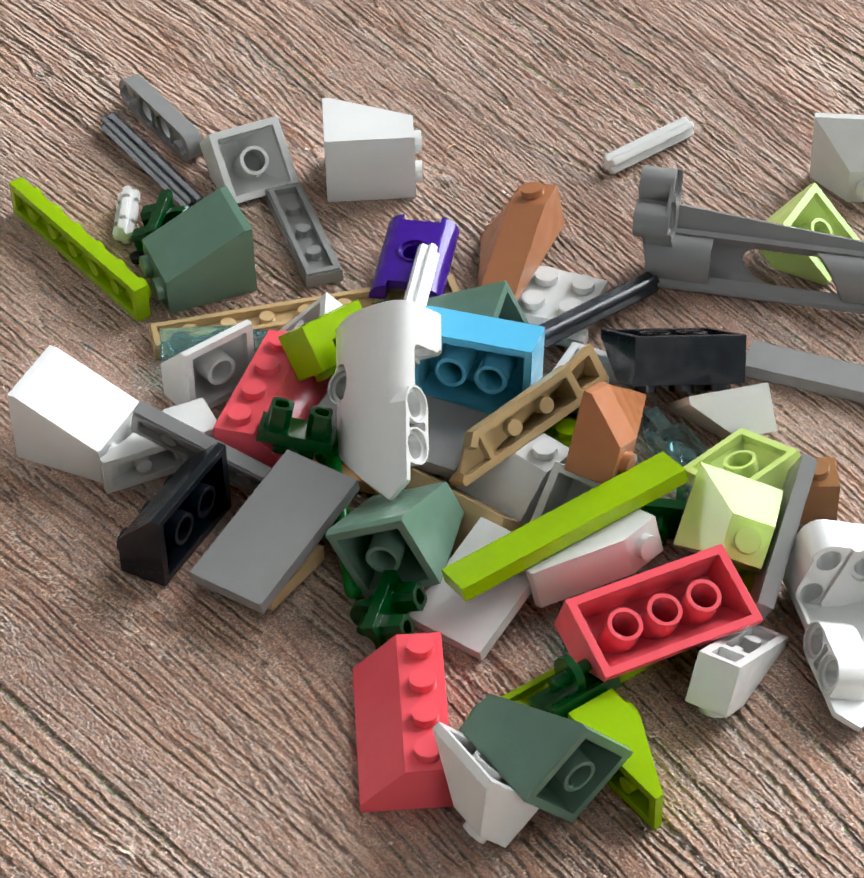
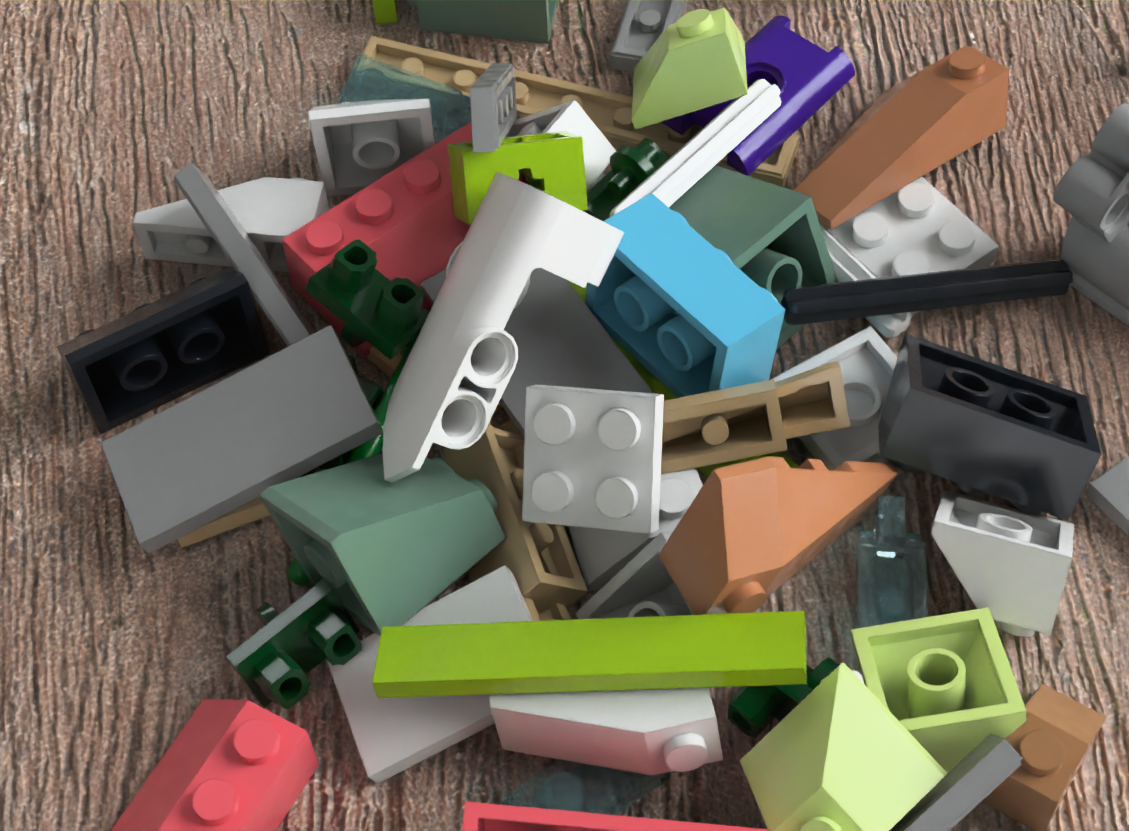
camera: 35 degrees right, 15 degrees up
white slope [7,345,139,483] -> none
none -> light grey tile [470,63,517,153]
none -> white plate [522,385,664,534]
none -> yellowish green slope [632,7,748,130]

